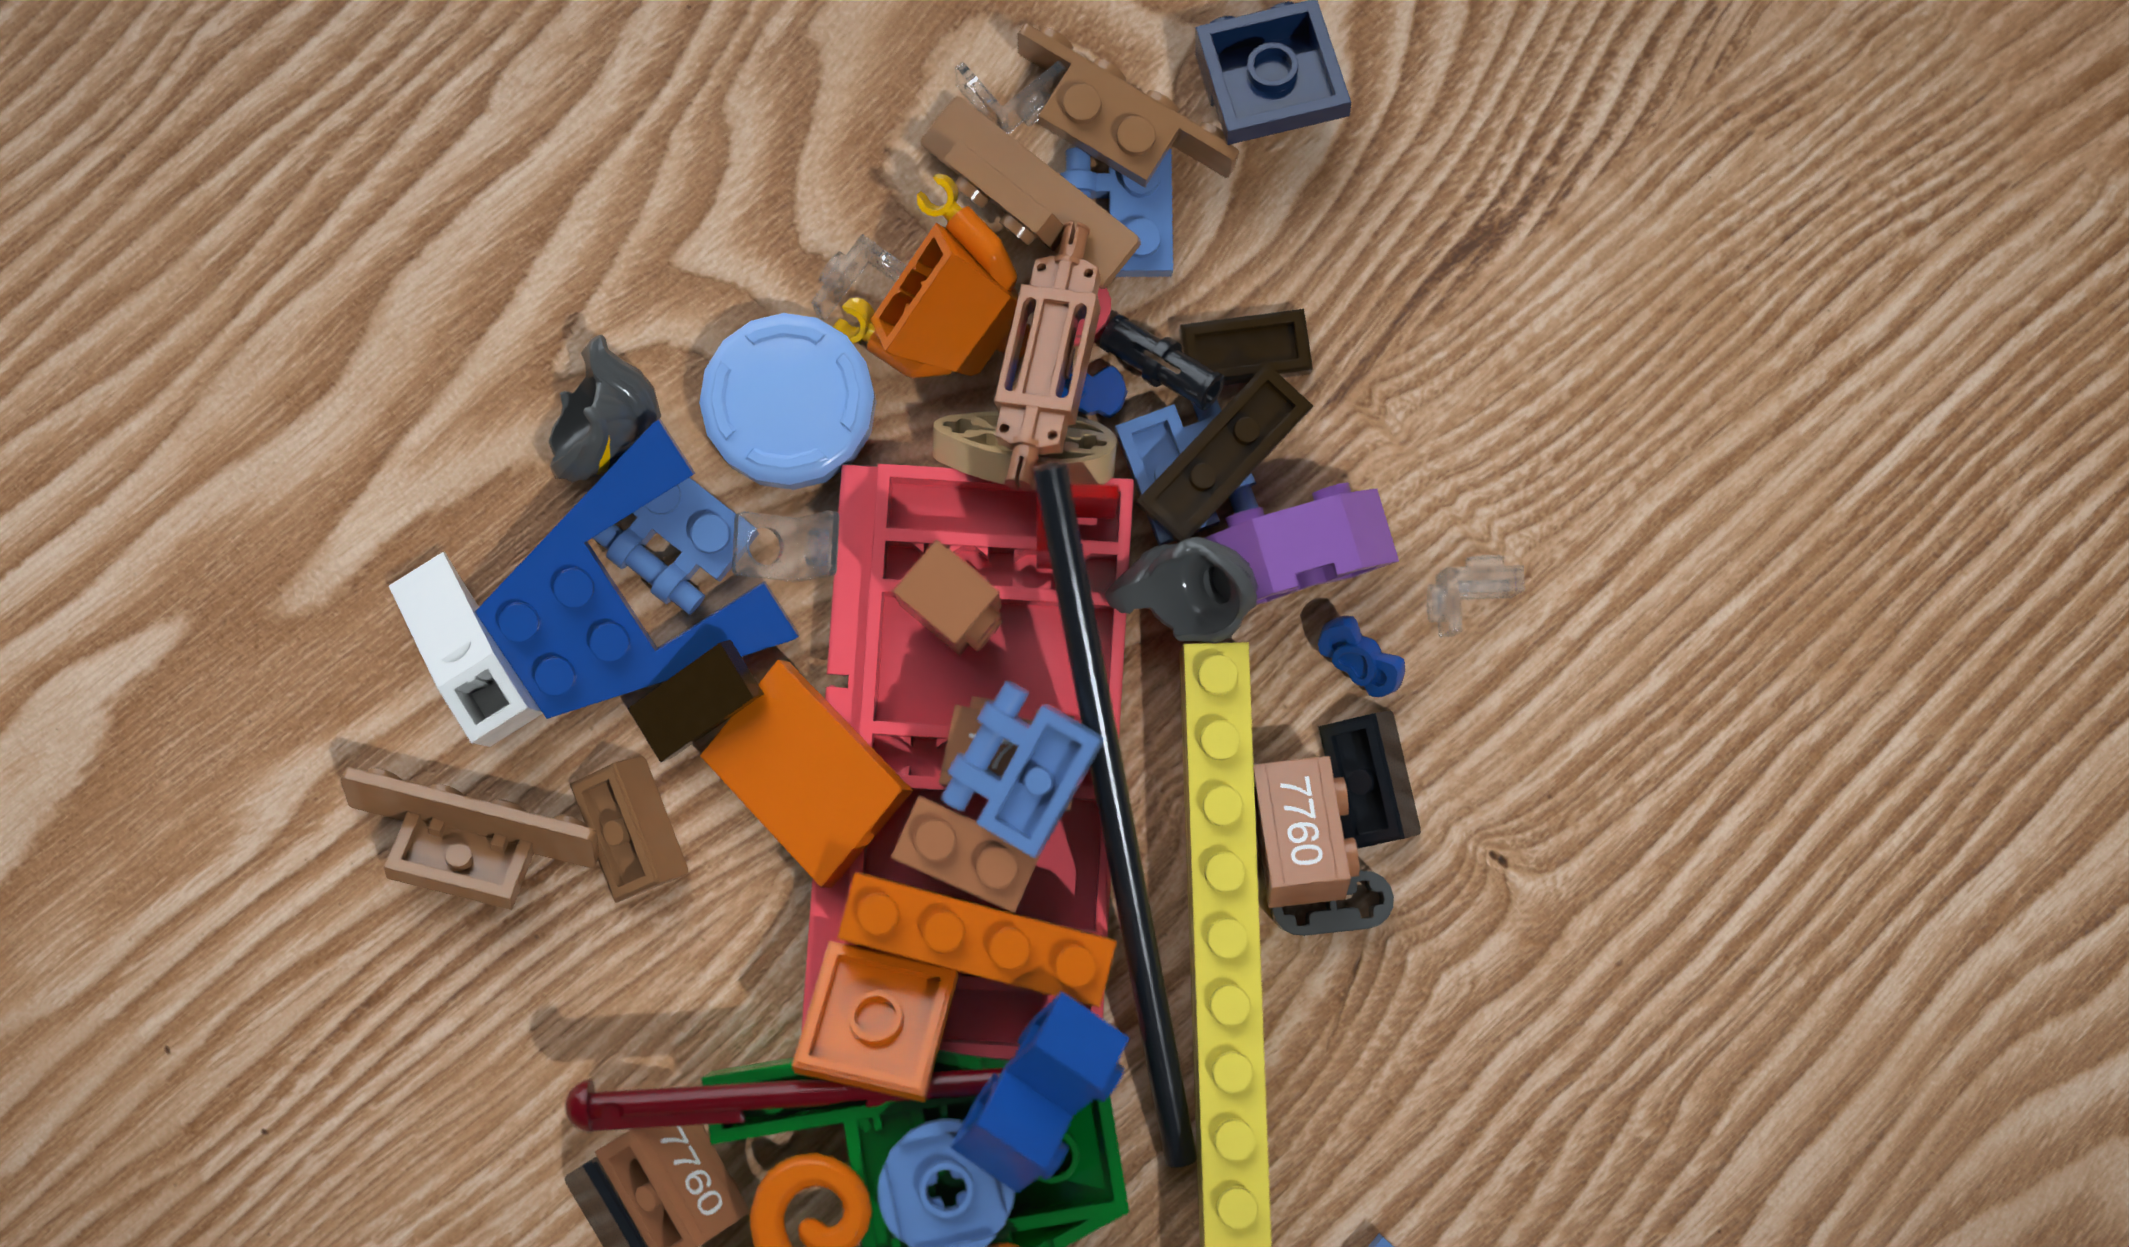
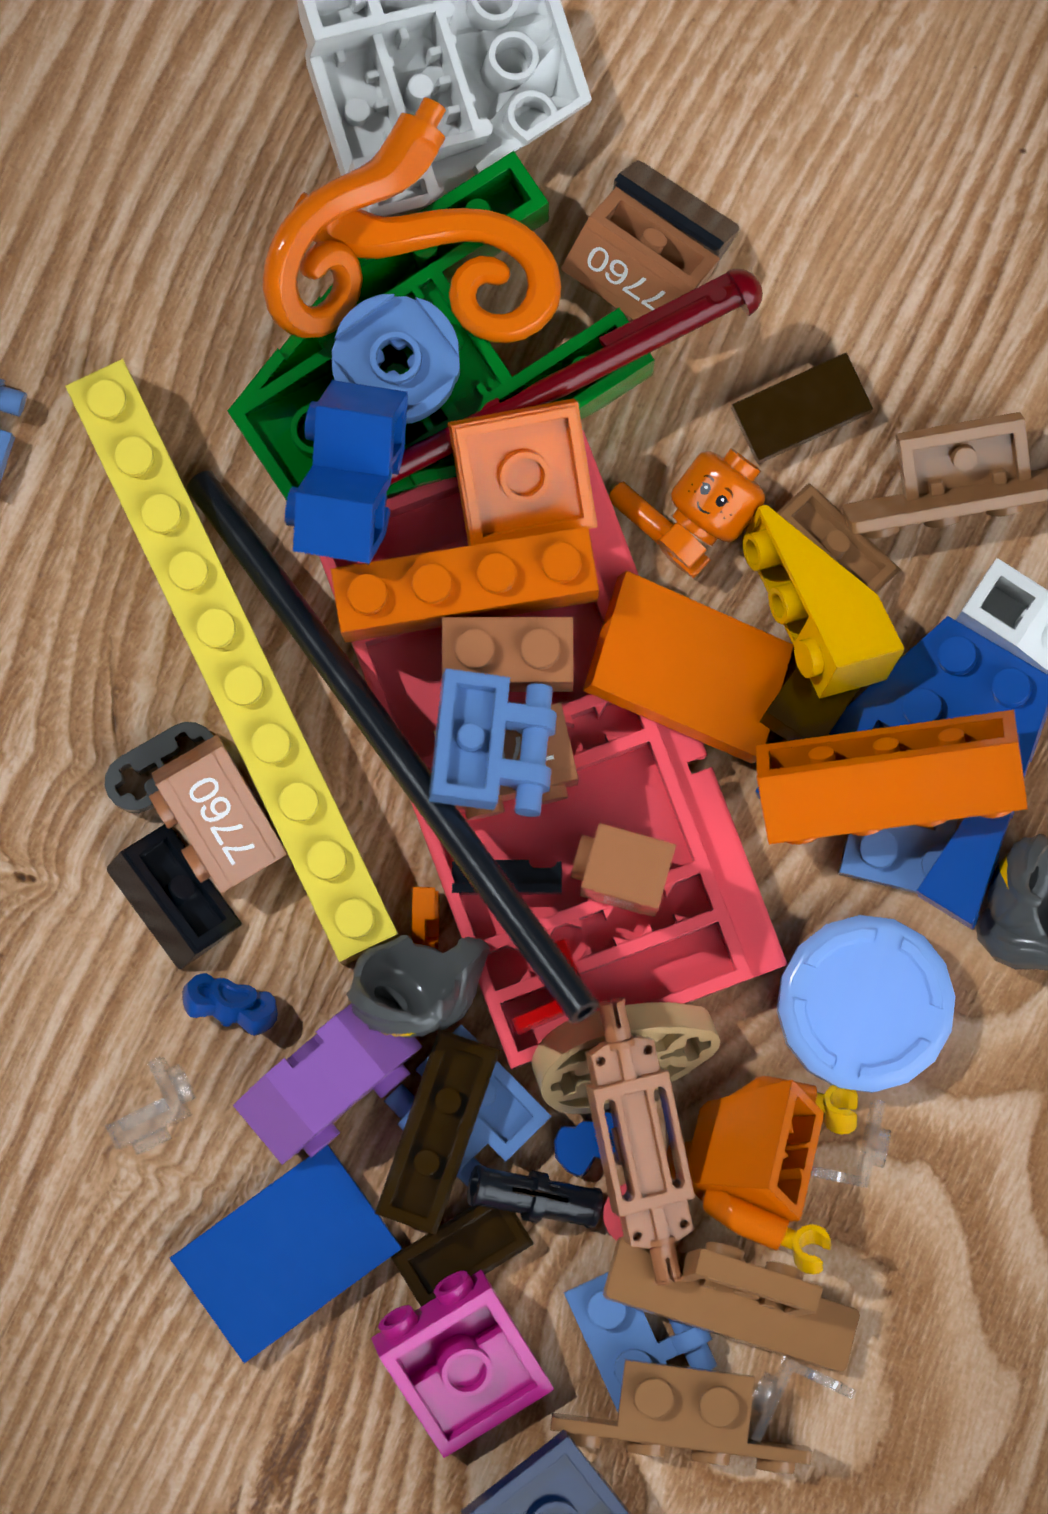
camera: 165 degrees right, 0 degrees up
clear bracket [732,511,839,582] -> none
none -> blue tile [170,1145,402,1363]
none -> dark pink plate [371,1269,555,1458]
none -> orange tile [412,887,440,950]
none -> black piece [452,860,562,895]
none -> orange bar [609,481,711,579]
none -> orange head [671,448,765,546]
none -> dark brown tile [731,352,873,465]
none -> yellow slope [742,505,905,699]
none -> orange brick [756,710,1028,845]

